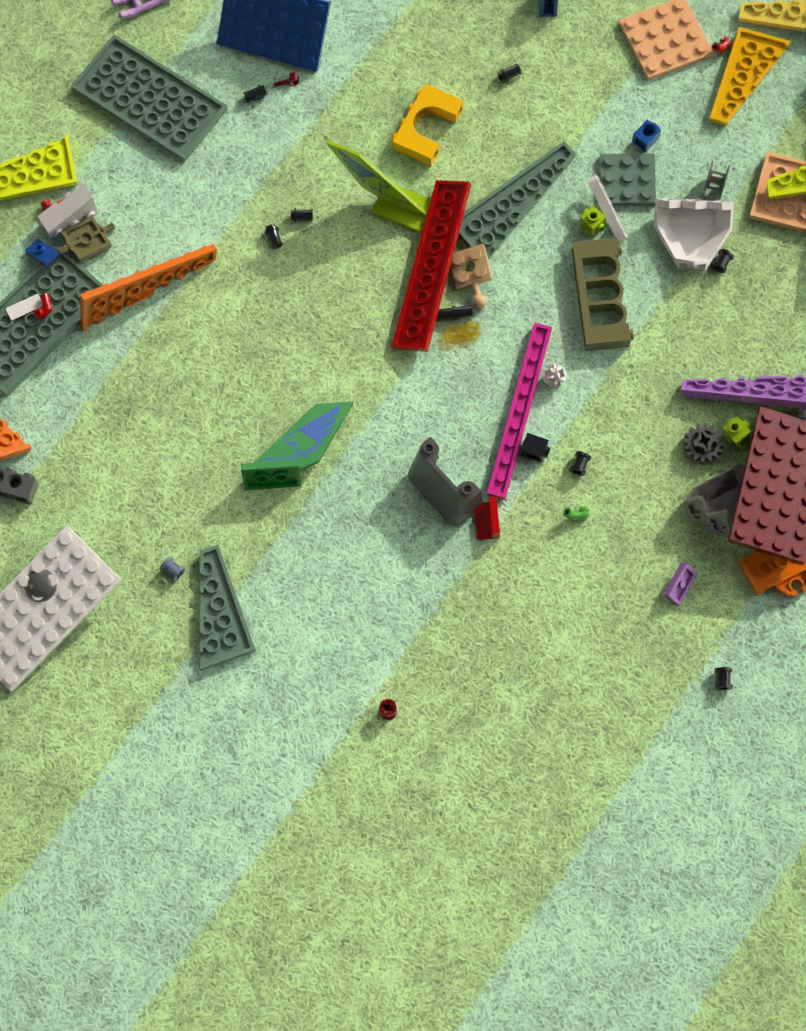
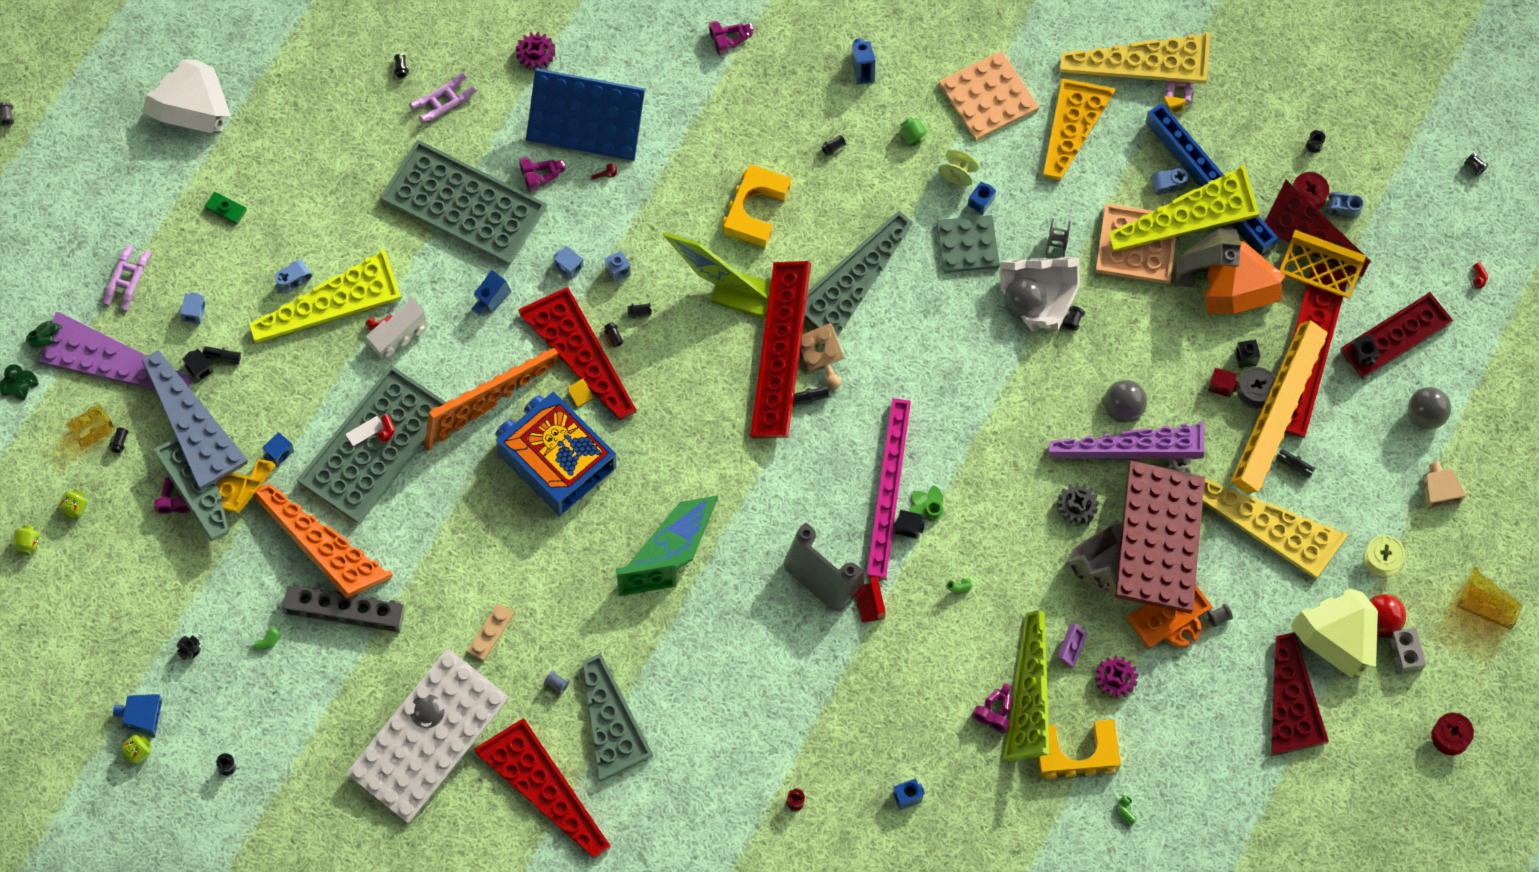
camera: 15 degrees left, 5 degrees down
blue plate [25,239,59,267] -> none
olive plate [57,216,115,263] -> none
black pin [243,85,267,103] -> none
clear yellow plate [444,321,481,344] -> none
white gear [543,364,566,388] -> none
black bush [569,451,591,476] -> none
olive fence [572,238,634,351] -> none
lime brick [579,205,606,238] -> none
white beam [588,175,628,242] -> none
red arm [711,36,731,54] -> none
black bush [714,667,733,690] -> none
lime brick [723,416,752,451] -> none
none -> tan plate [467,603,515,662]
none -> blue torso [471,270,512,316]
none -> red wing [474,718,611,858]
none -> brick [495,391,617,517]
none -> red wing [518,287,637,421]
none -> magenta piece [519,157,565,192]
none -> medium blue brick [554,246,584,280]
none -> yellow slope [567,379,594,408]
none -> medium blue brick [605,251,631,283]
none -> blue brick [892,778,925,810]
none -> bright green head [899,117,927,145]
none -> bright green plate [909,485,944,520]
none -> yellowish green piece [938,150,979,187]
none -> magenta piece [971,683,1013,733]
none -> lime wing [1003,610,1049,762]
none -> dark grey piece [1005,278,1047,320]
none -> yellow arch [1037,719,1121,779]
none -> magenta gear [1095,655,1139,699]
none -> dark grey piece [1104,380,1147,422]
none -> bright green arm [1117,795,1137,826]

